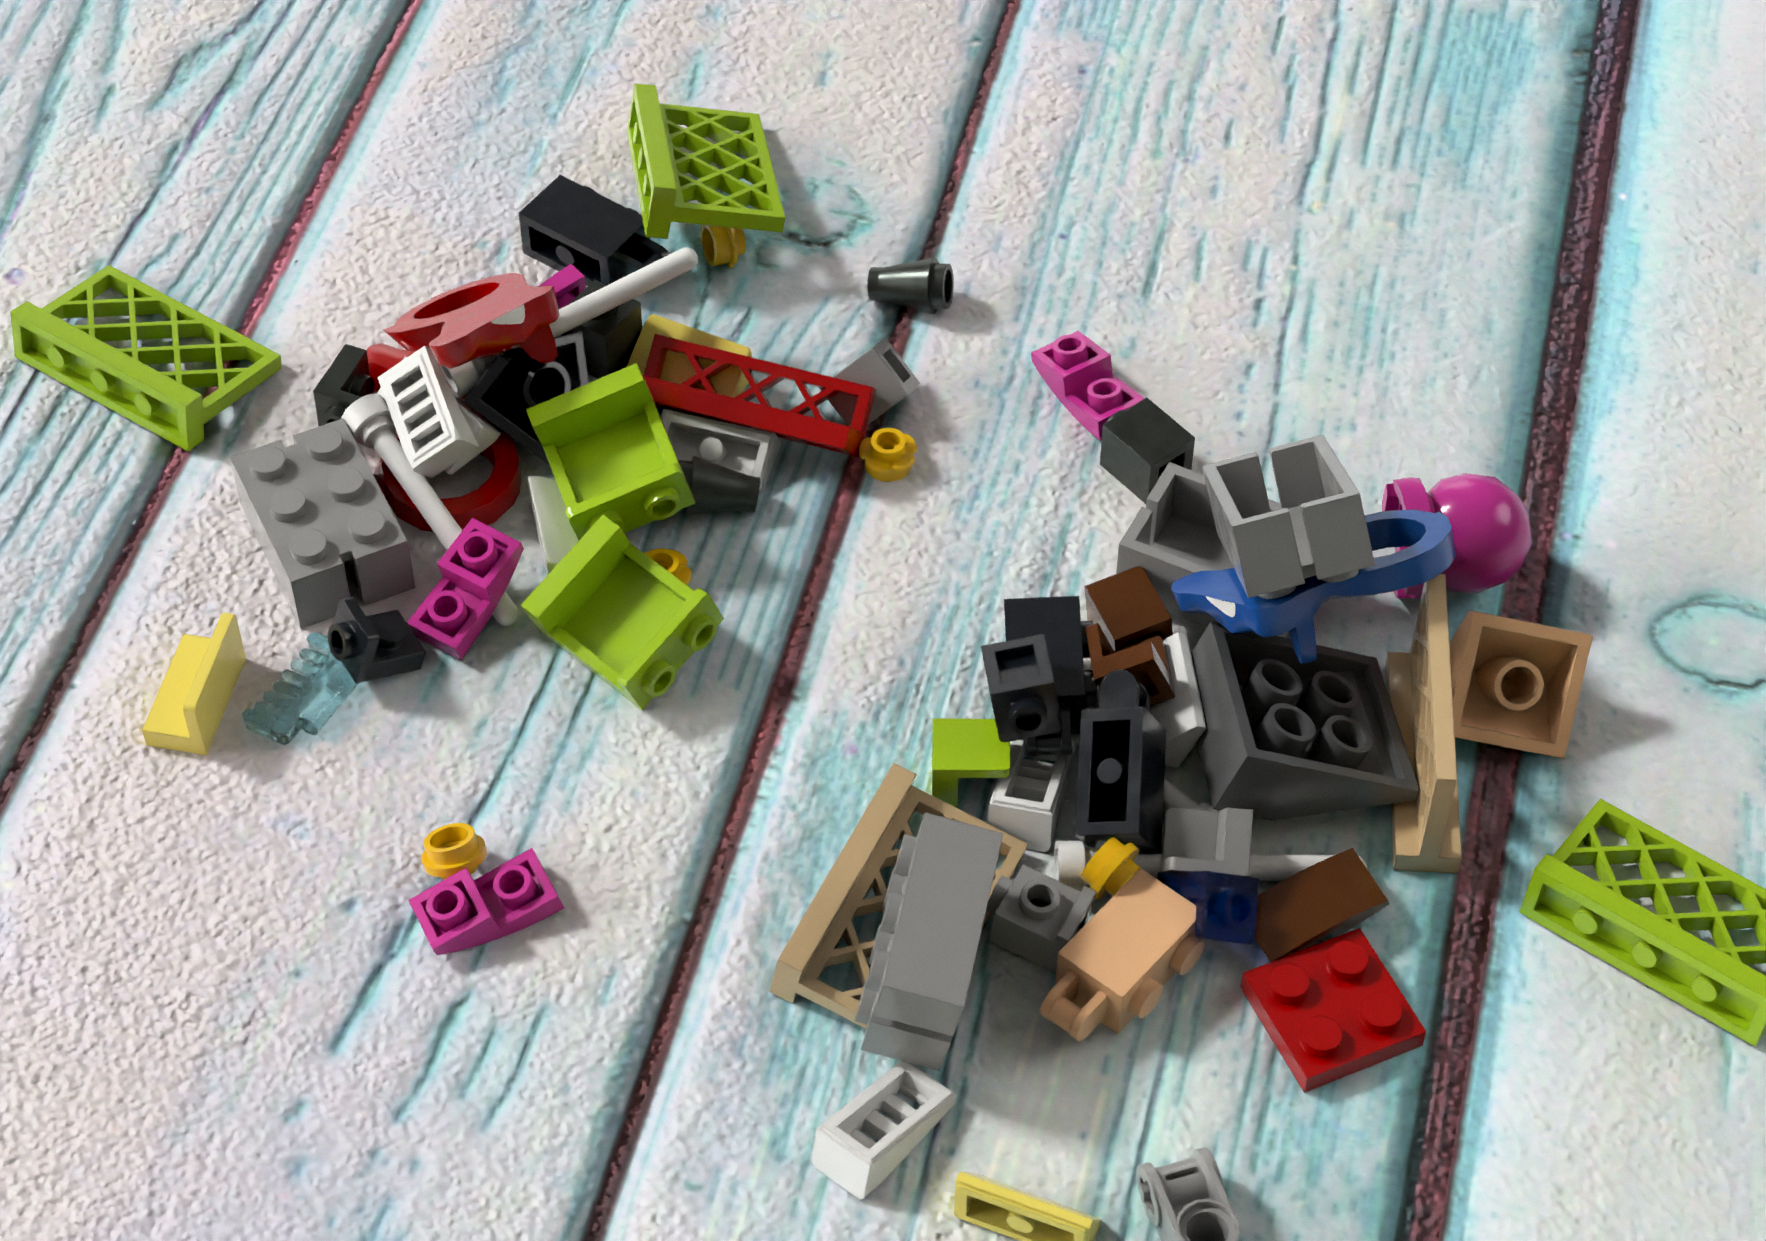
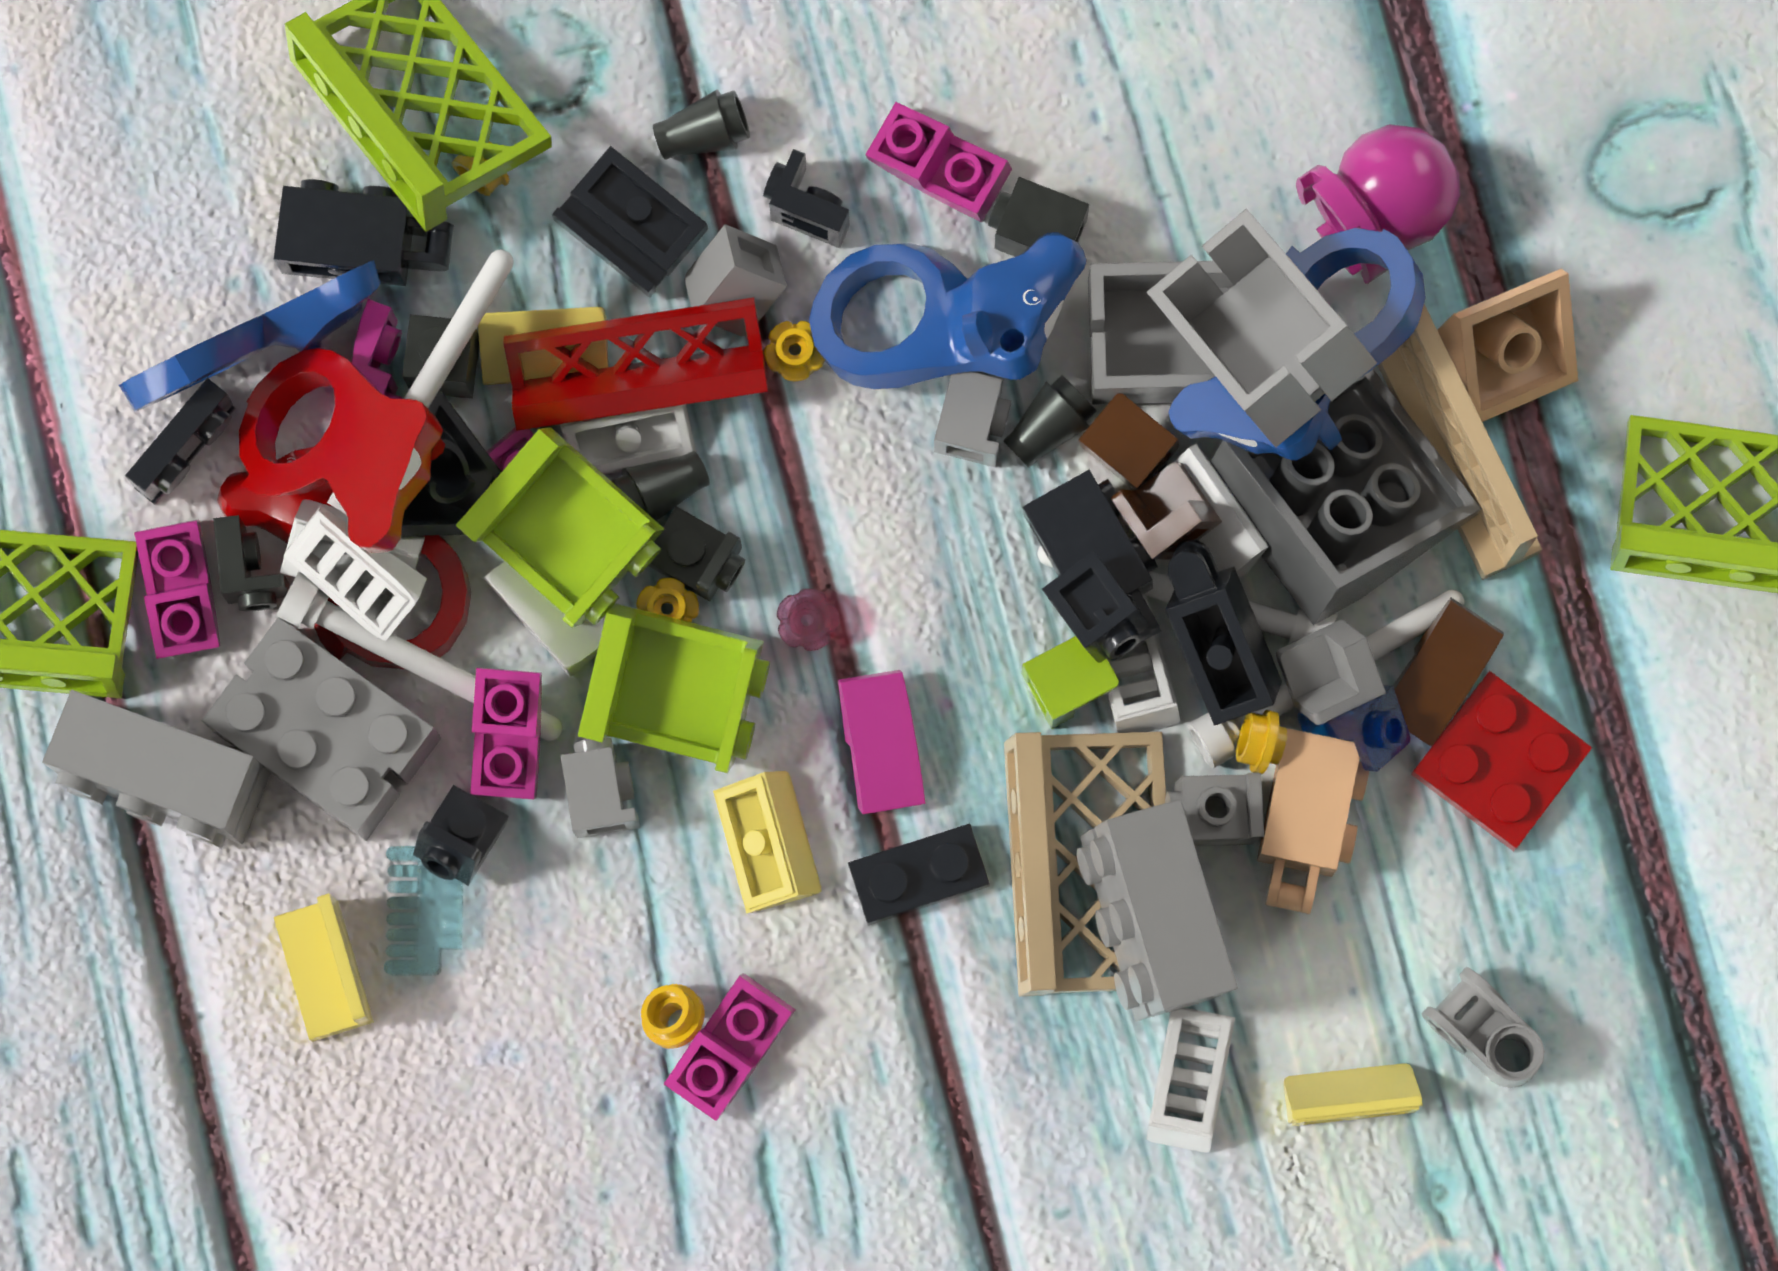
camera: 25 degrees left, 30 degrees up
none -> light grey piece [42,690,271,849]
none -> blue animal [118,260,381,412]
none -> black plate [125,377,236,505]
none -> dark pink slope [134,519,221,659]
none -> black plate [552,146,708,298]
none -> light grey brick [560,737,640,838]
none -> pearl dark grey bracket [649,506,746,602]
none -> light yellow slope [713,771,821,913]
none -> black bracket [763,149,850,248]
none -> clear pink plate [776,589,839,651]
none -> blue animal [809,232,1087,389]
none -> dark pink slope [838,670,926,814]
none -> black plate [848,823,990,926]
none -> light grey brick [934,372,1011,467]
none -> pearl dark grey cone [1003,375,1097,468]

